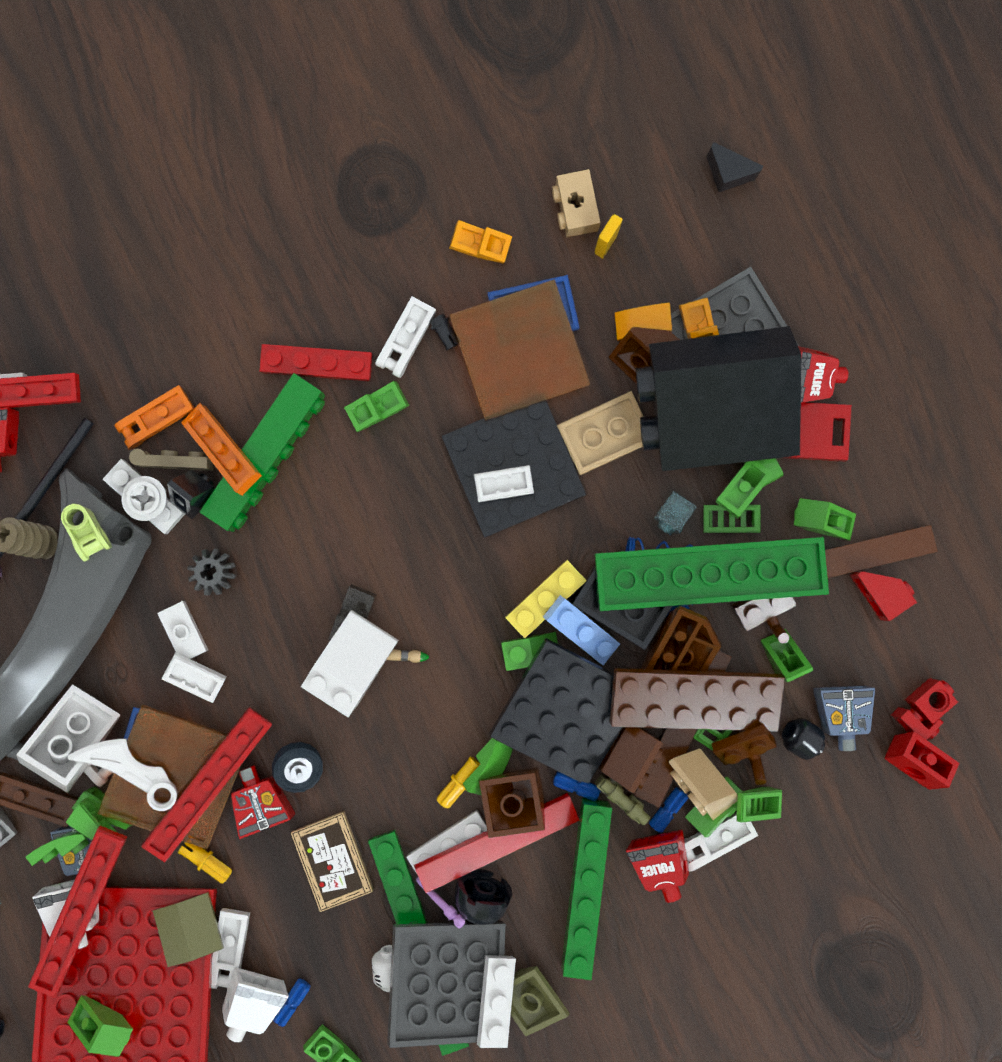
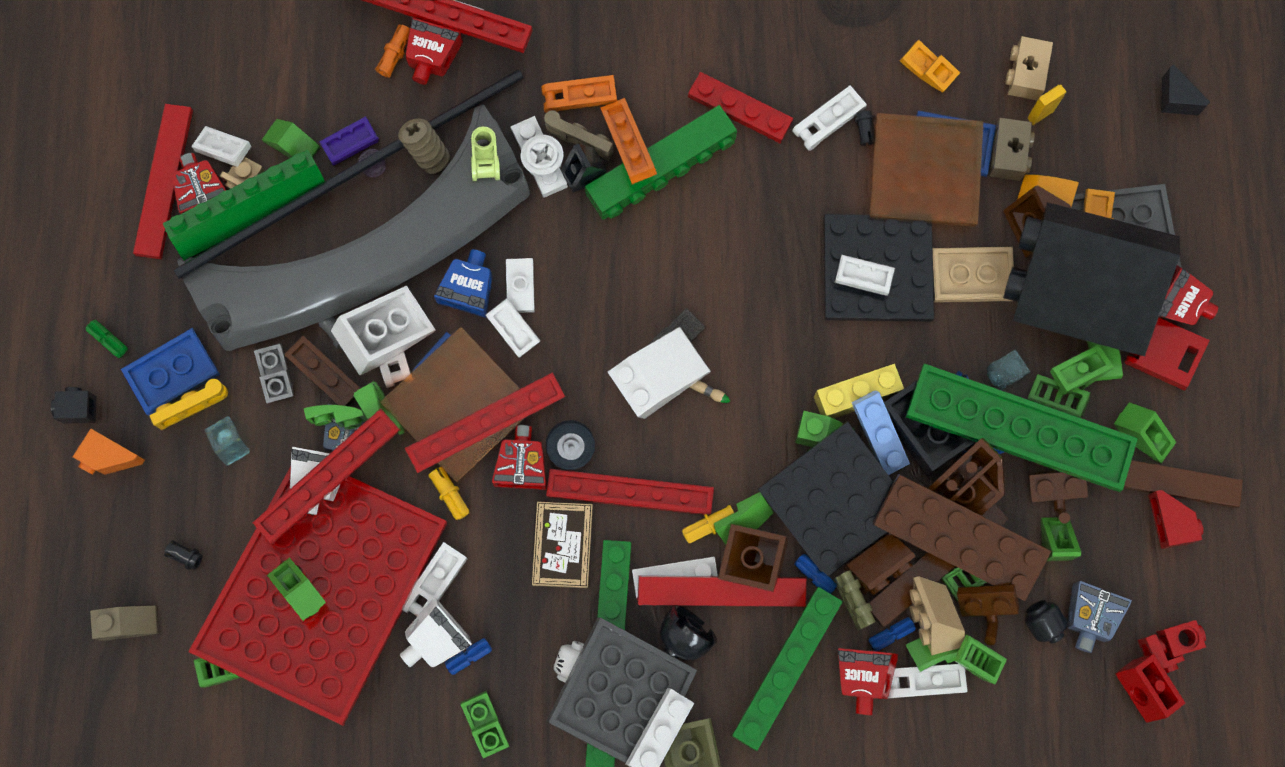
camera: 25 degrees right, 10 degrees down
white piece [68,739,178,811] -> none
olive slope [153,892,224,967] -> none
dark grey gear [187,549,236,596] -> none
bright green slope [344,381,409,432] -> none
lavender piece [416,877,465,929] -> none
none -> blue torso [434,249,492,318]
none -> red tile [546,469,714,516]
none -> dark tan brick [989,118,1035,181]

